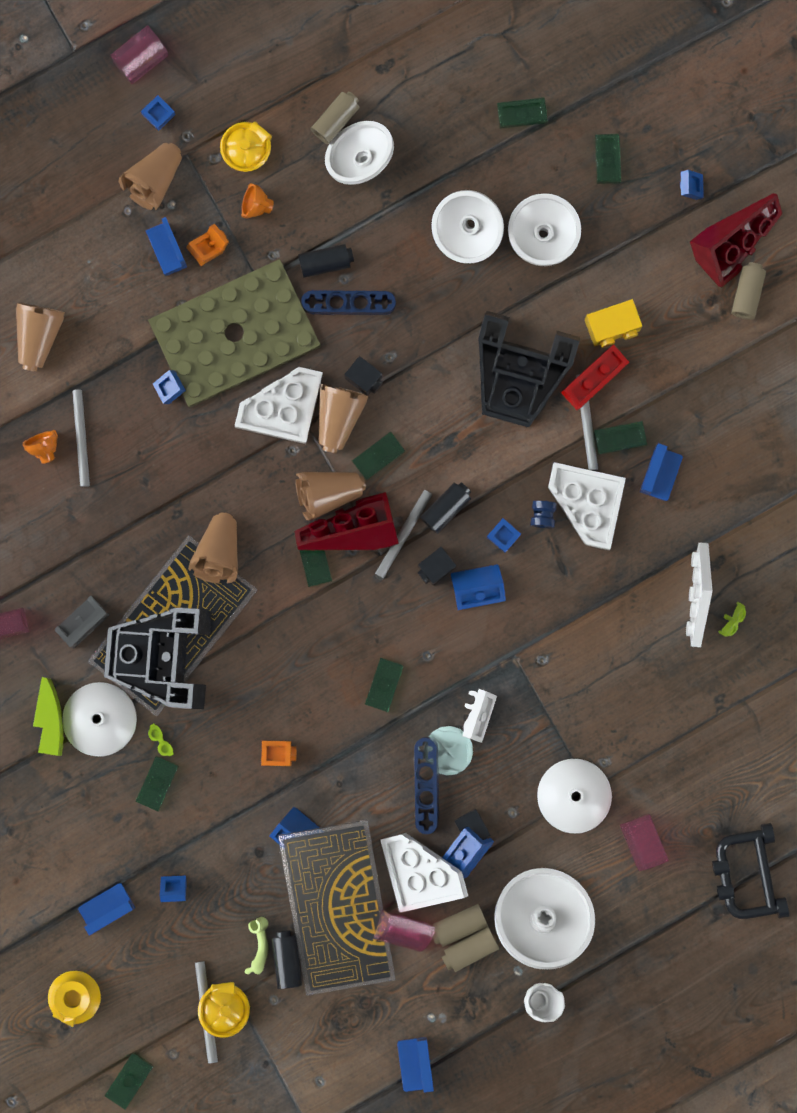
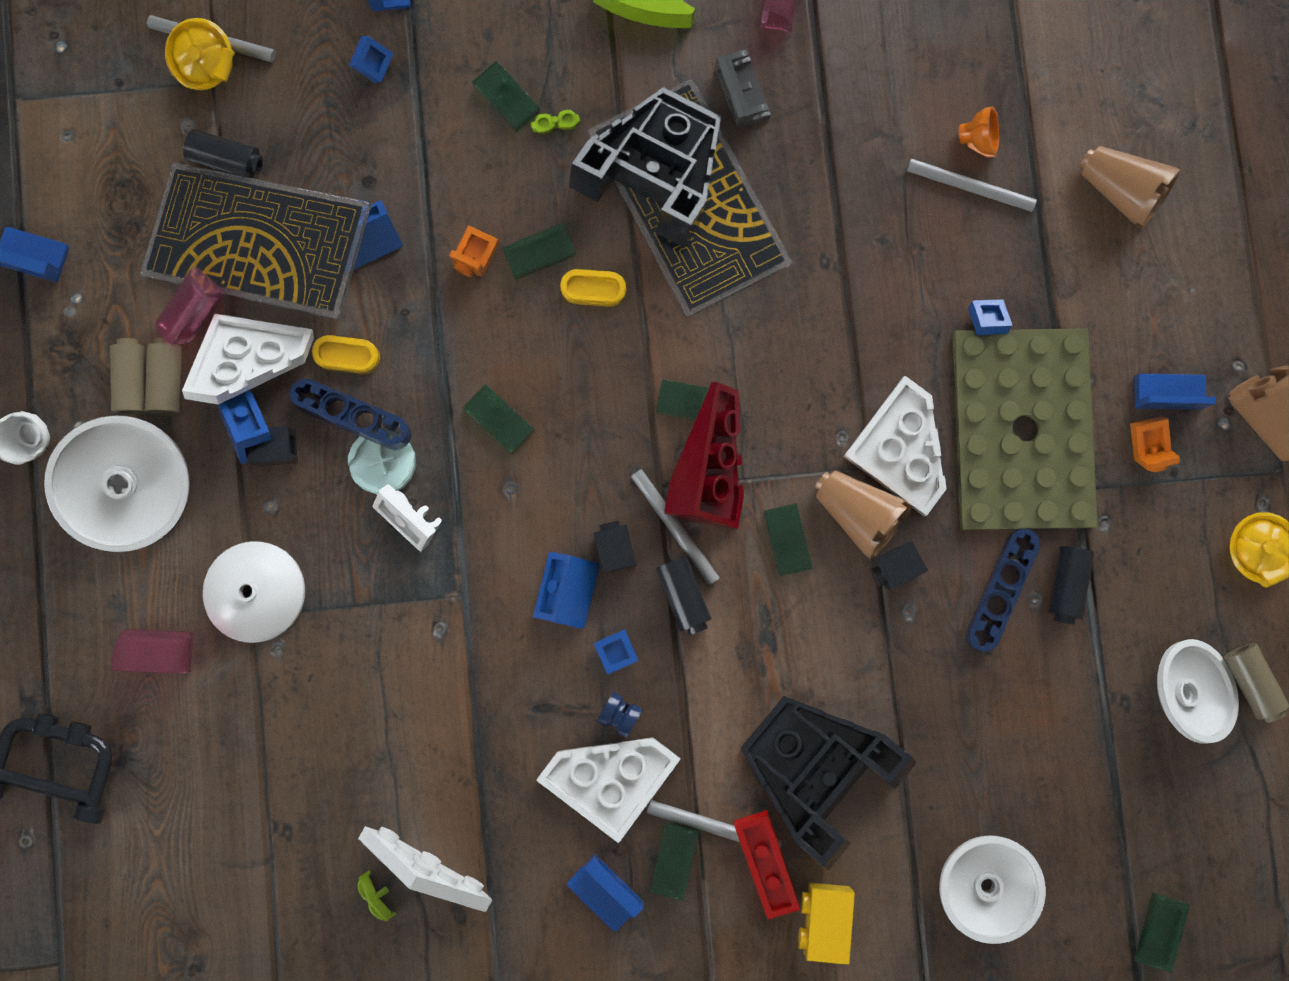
camera: 115 degrees right, 0 degrees up
white dish [62,682,137,756] -> none
medium nougat cone [188,513,238,584] -> none
orange piece [241,183,274,219] -> none
yellowish green piece [245,917,268,974] -> none
medium nougat cone [296,472,366,521] -> none
white dish [432,190,504,263] -> none
none -> yellow tile [312,335,380,374]
none -> clear green plate [502,223,576,280]
none -> yellow tile [560,269,627,307]

